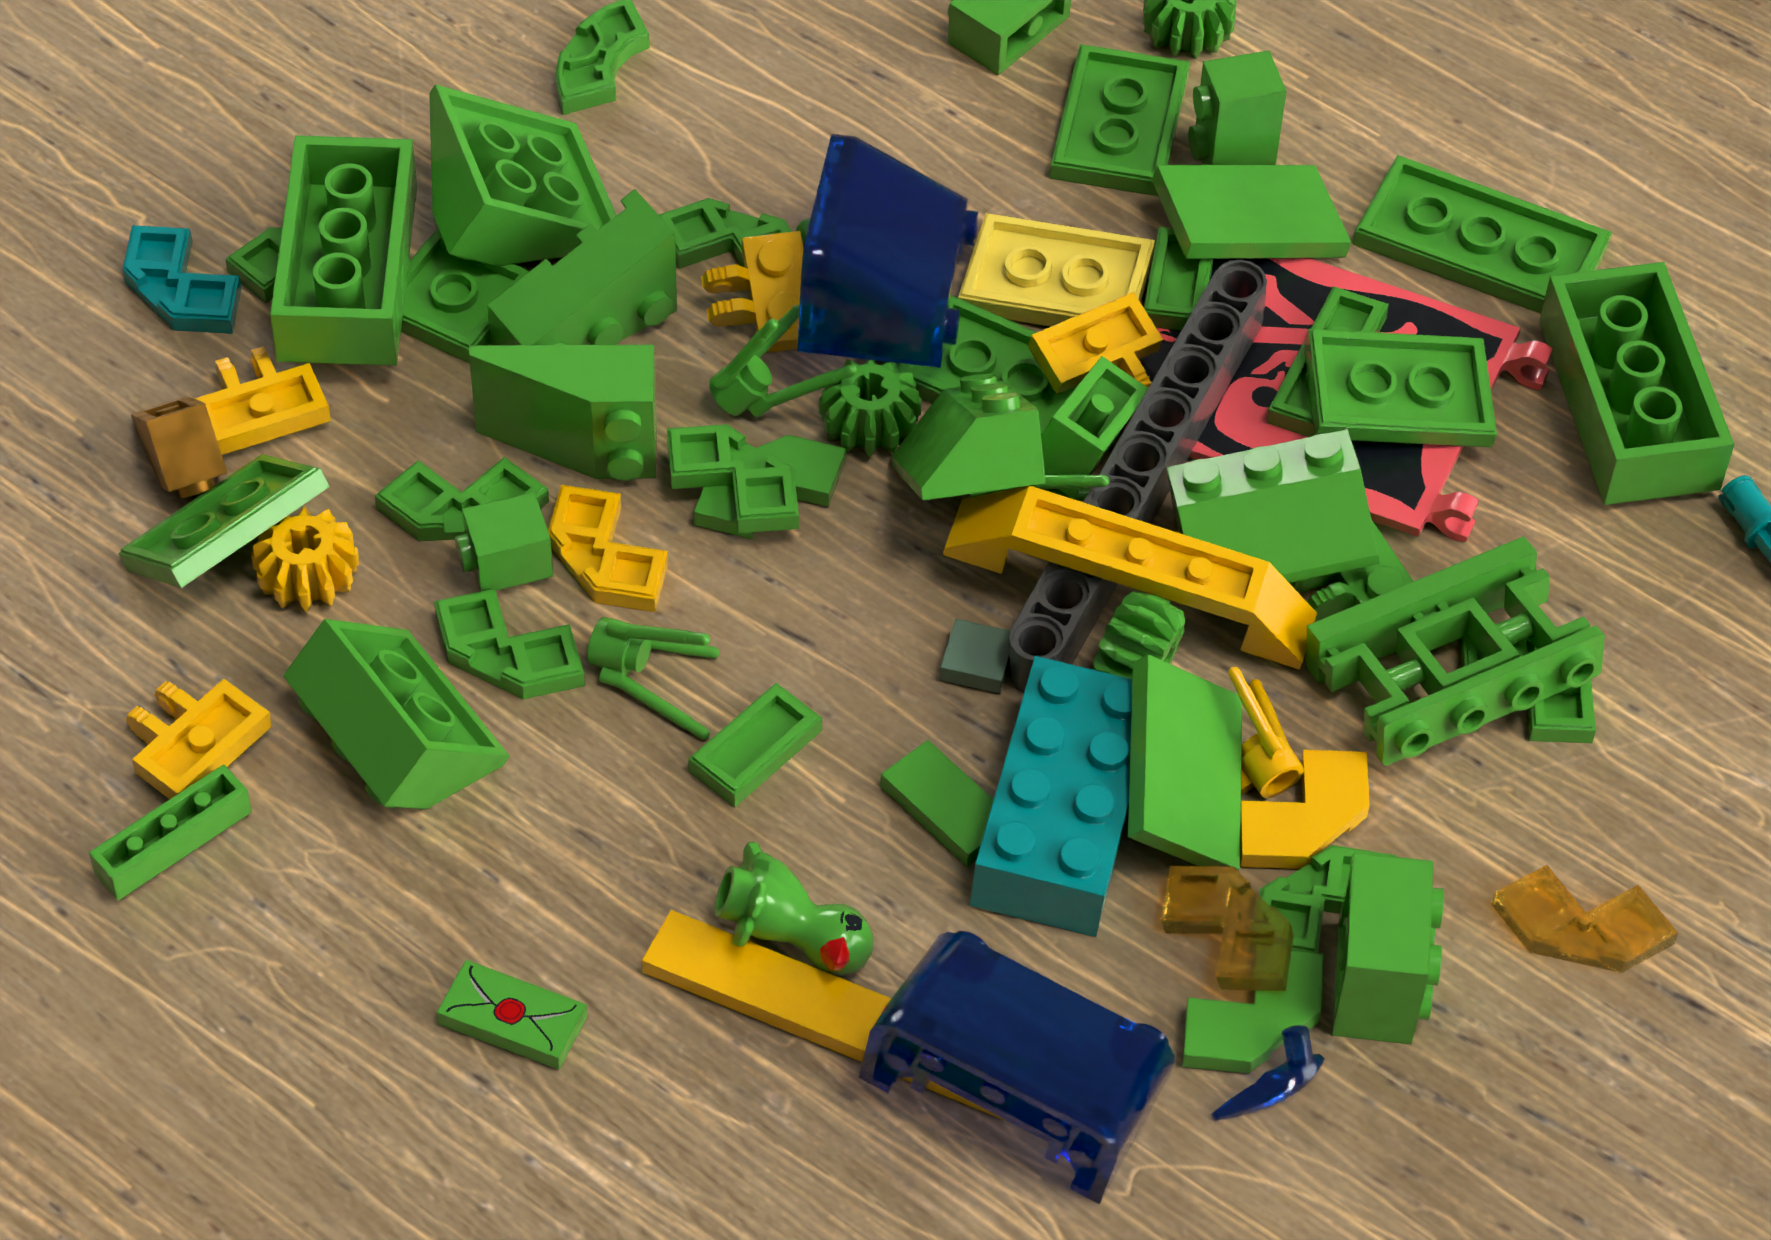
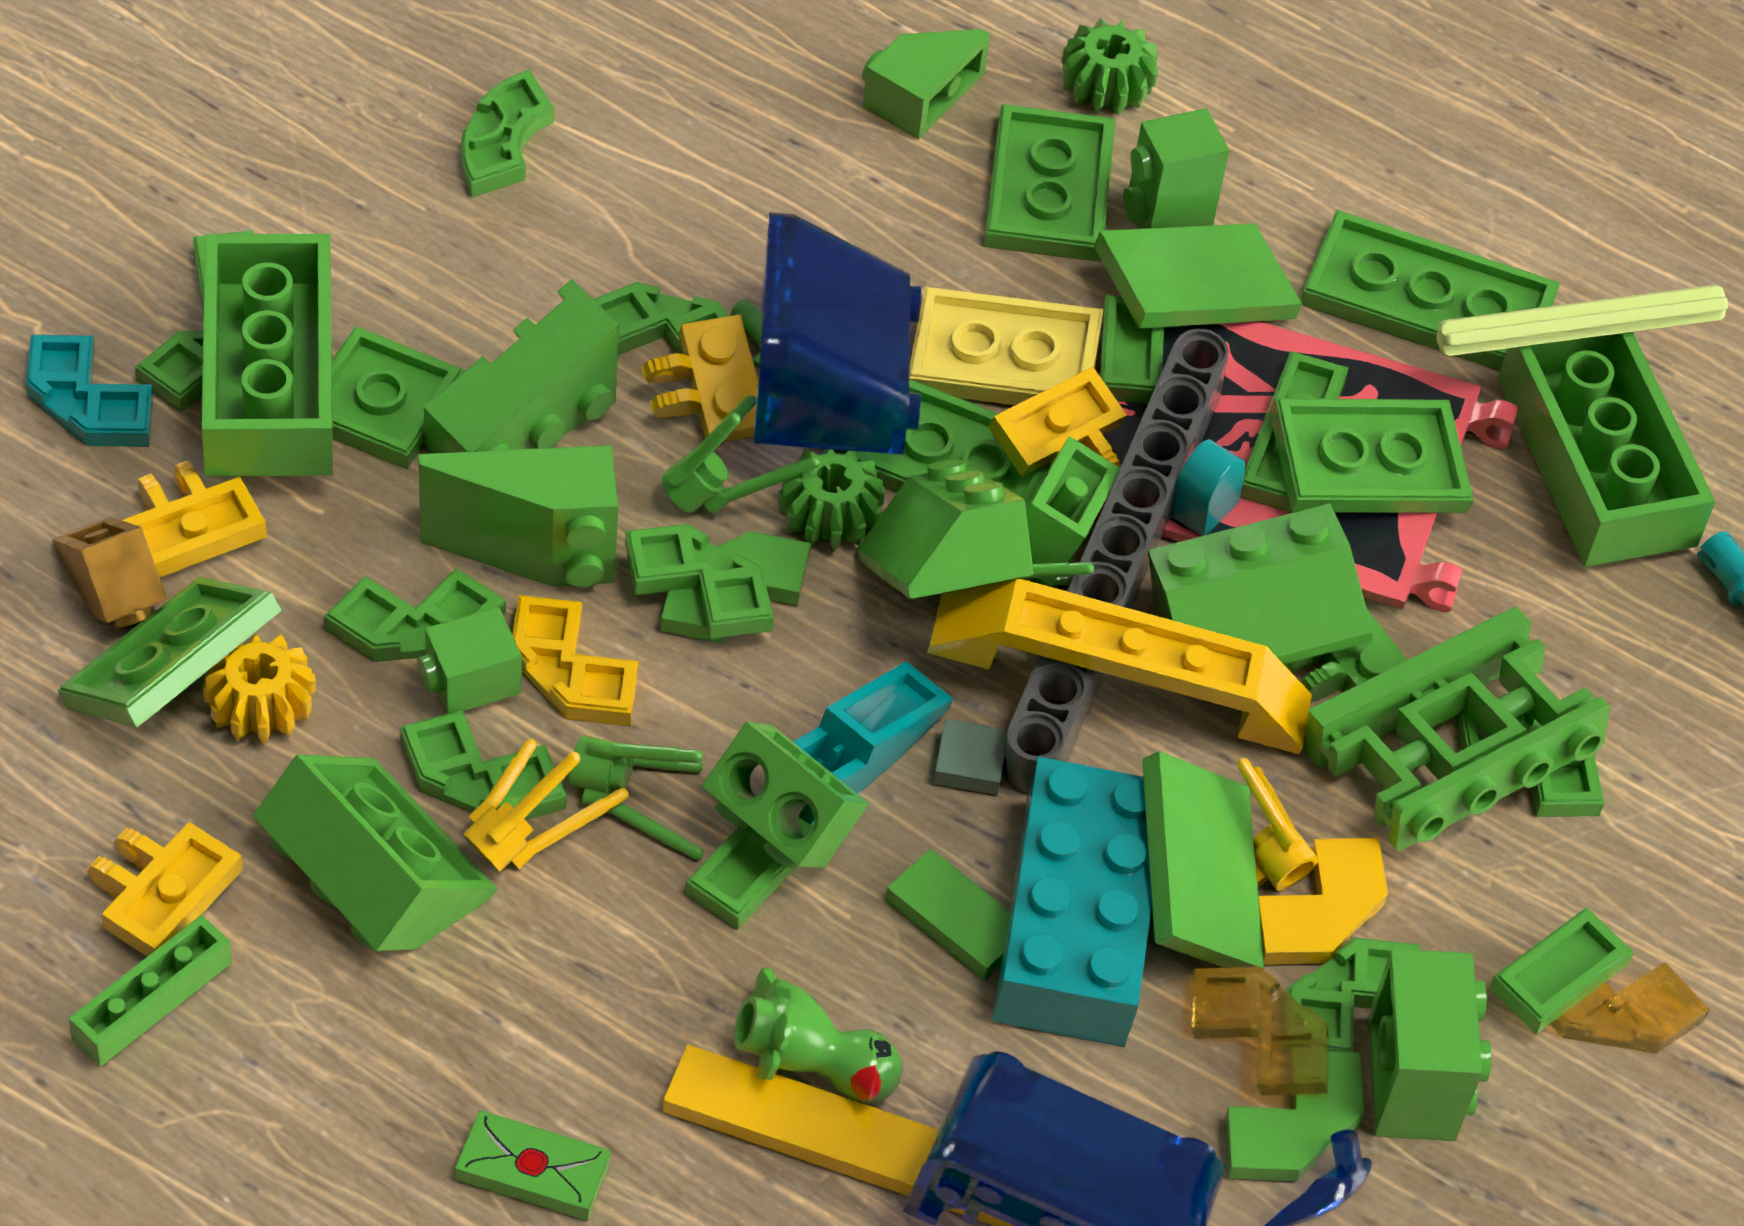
camera: 10 degrees left, 0 degrees up
bright green slope [429,84,617,266] -> none
bright green gear [1093,591,1185,679] -> none
none -> yellow plant [463,739,629,872]
none -> bright green brick [701,721,869,870]
none -> teal slope [763,661,954,826]
none -> teal piece [1171,439,1245,536]
none -> yellowish green axle [1436,285,1728,357]
none -> bright green tile [1489,907,1634,1034]

